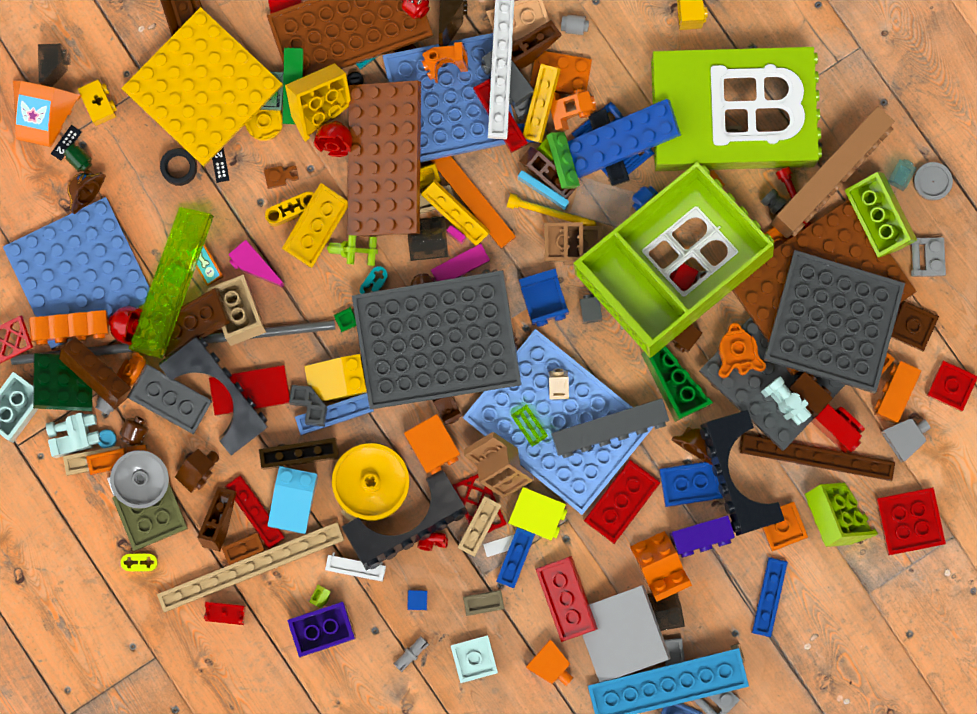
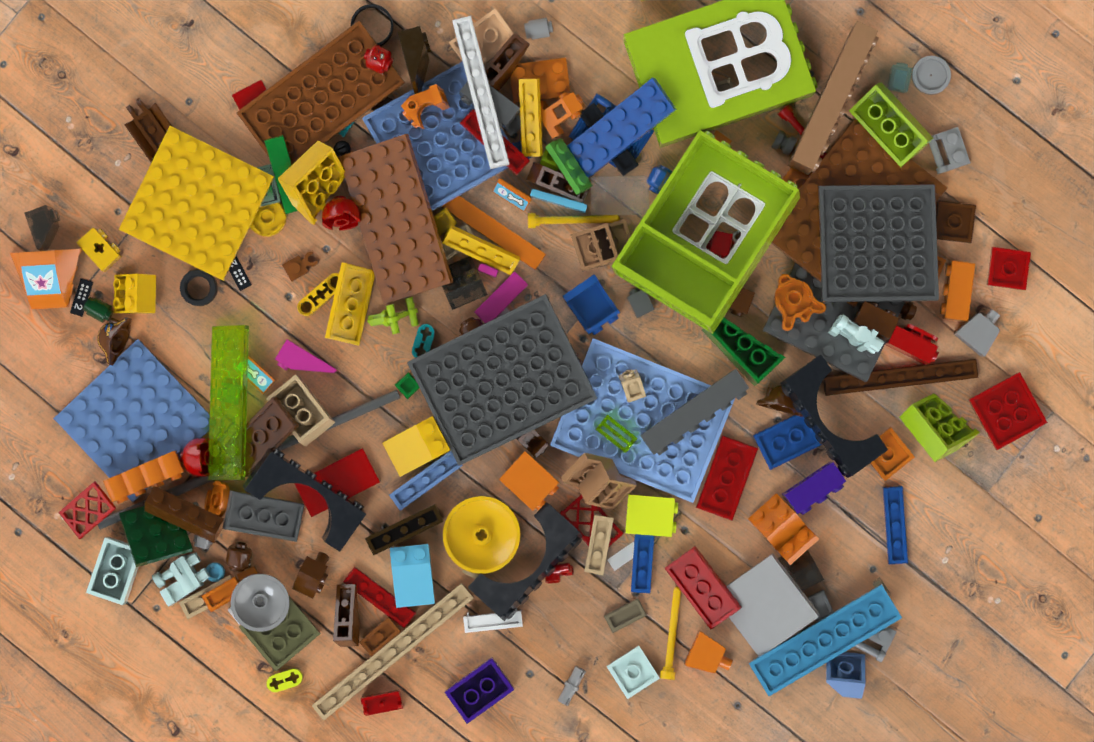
camera: 20 degrees left, 5 degrees up
dark grey tile [289,385,328,427] -> none
lime plate [309,585,331,609] -> none
blue tile [407,590,428,610] -> none
none -> yellow slope [113,274,156,314]
none -> slope [493,178,532,211]
none -> yellow piece [660,587,681,680]
none -> reddish brown plate [900,301,917,320]

